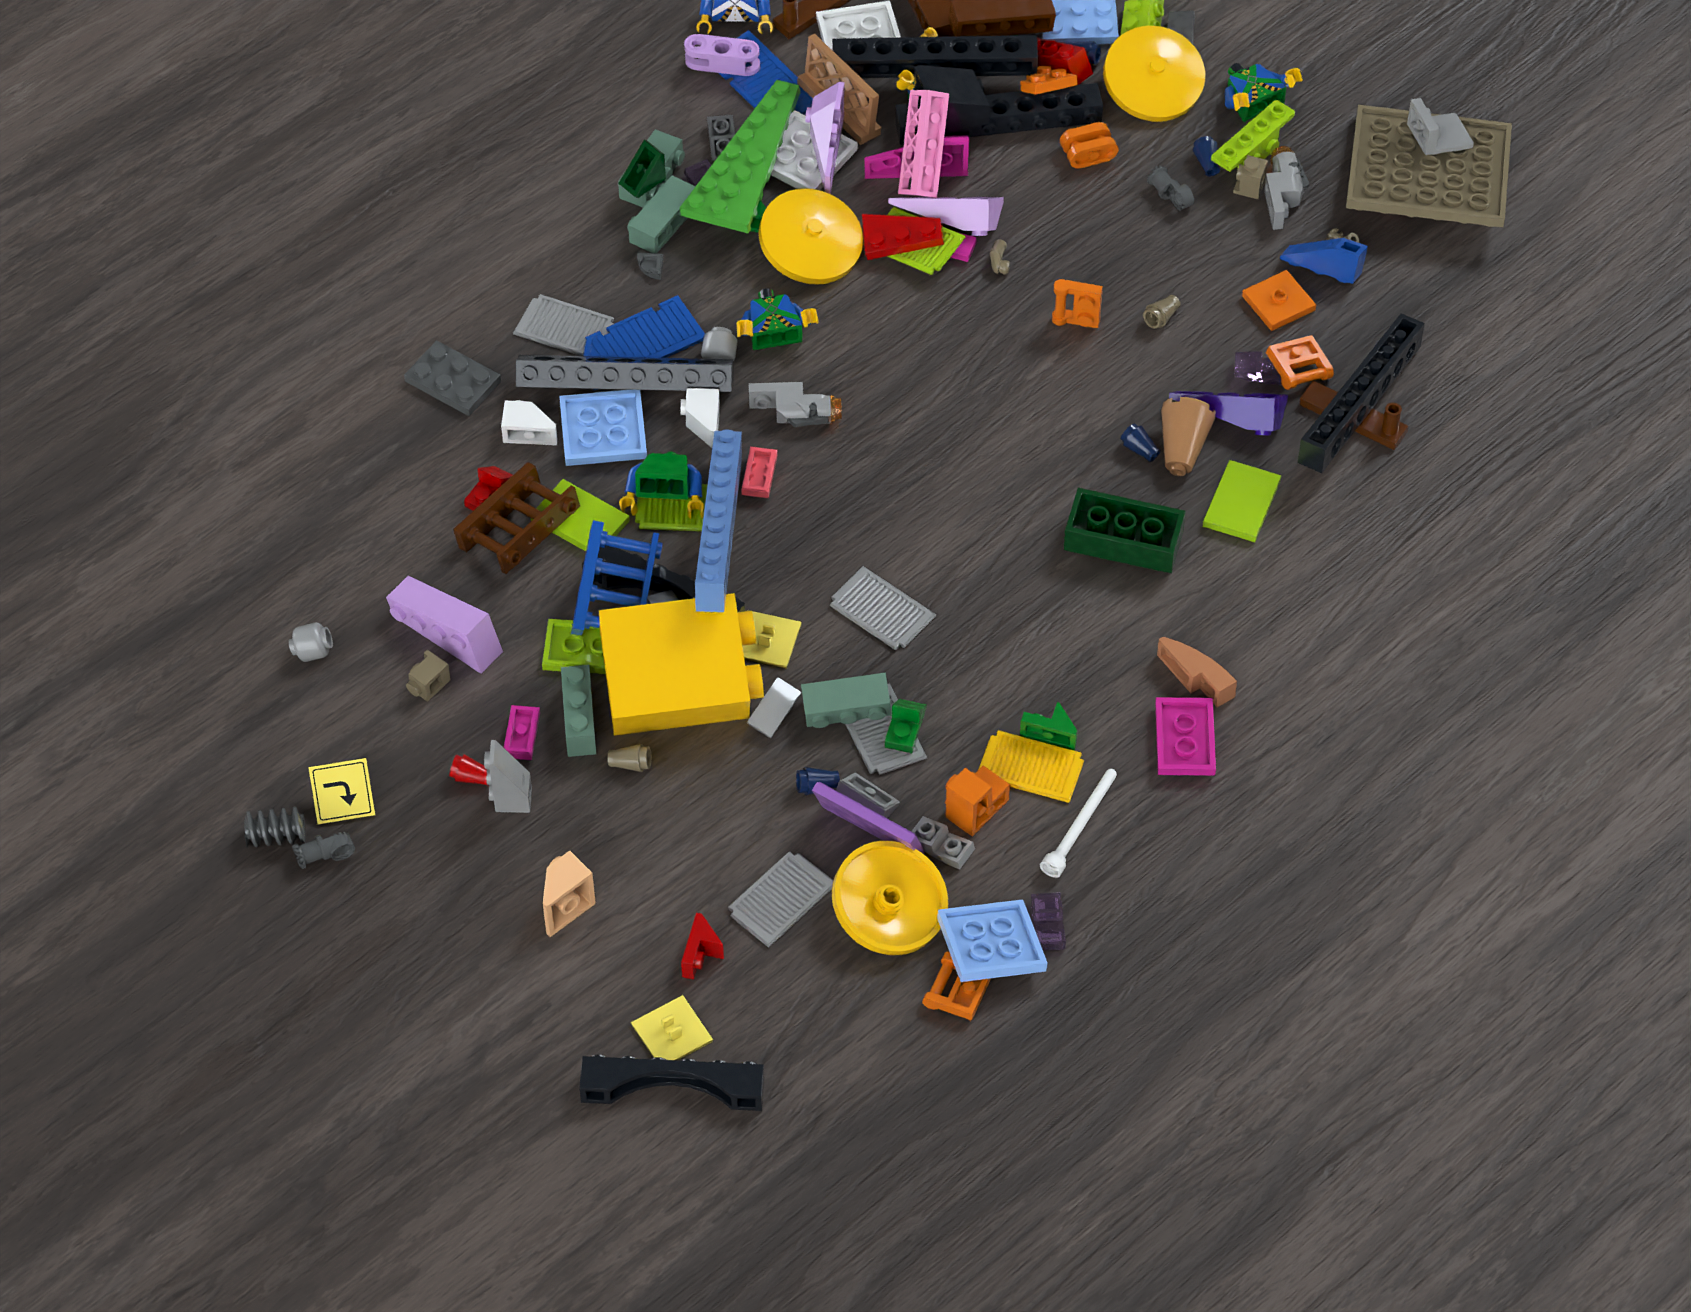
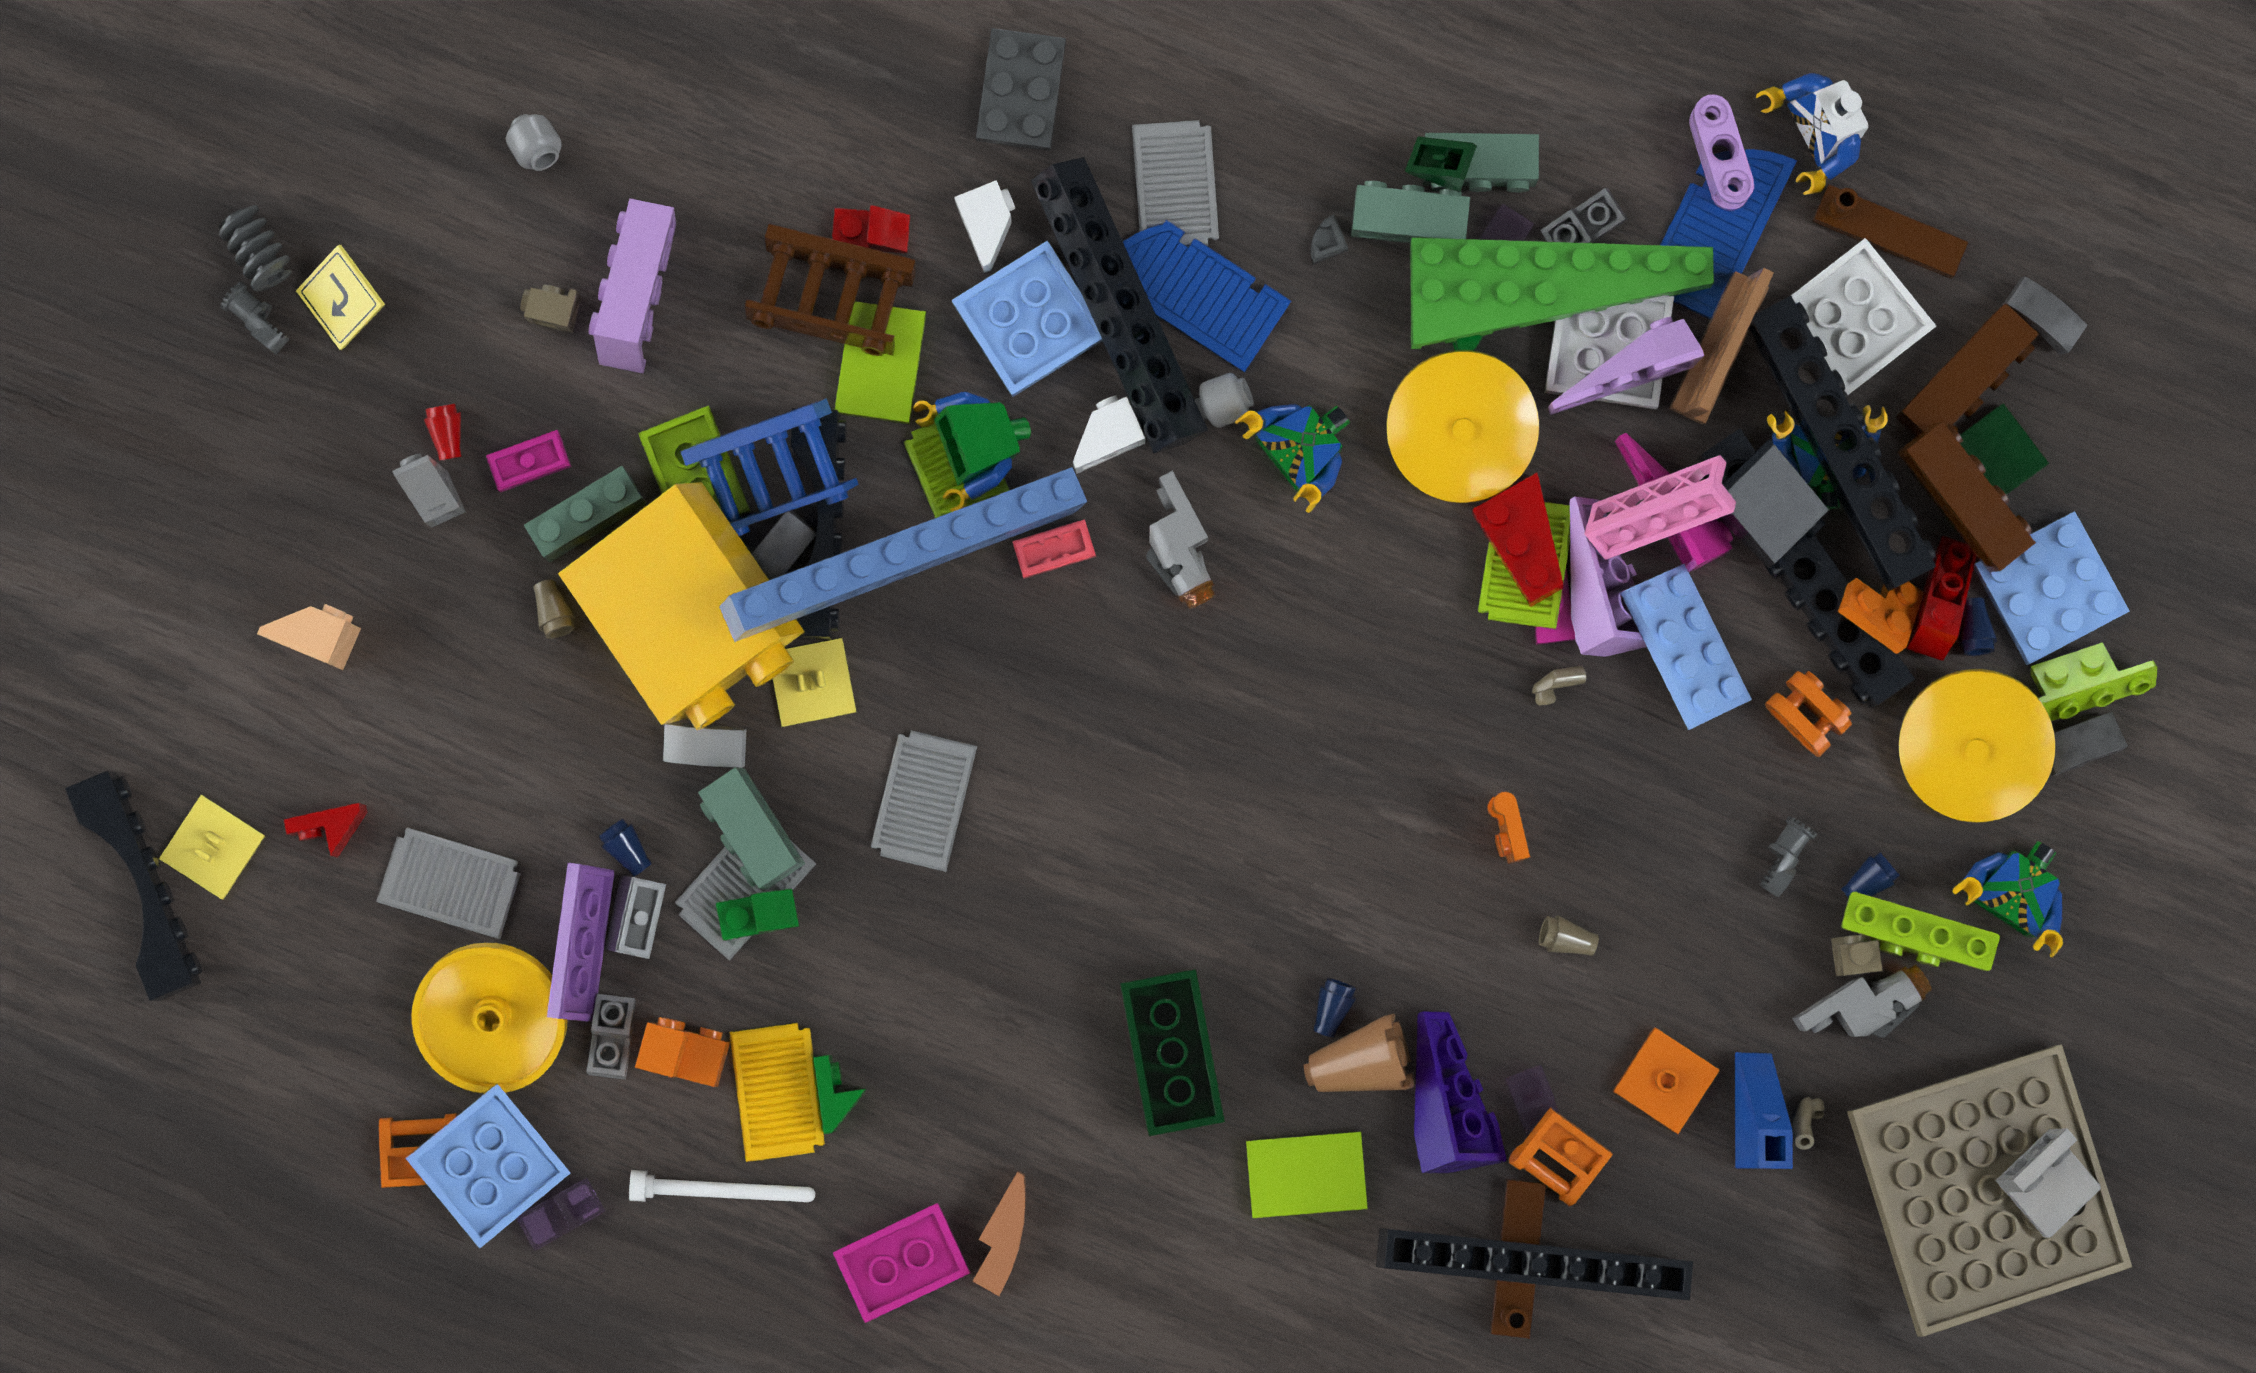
camera: 65 degrees right, 30 degrees up
none -> light blue plate [1621,564,1752,730]

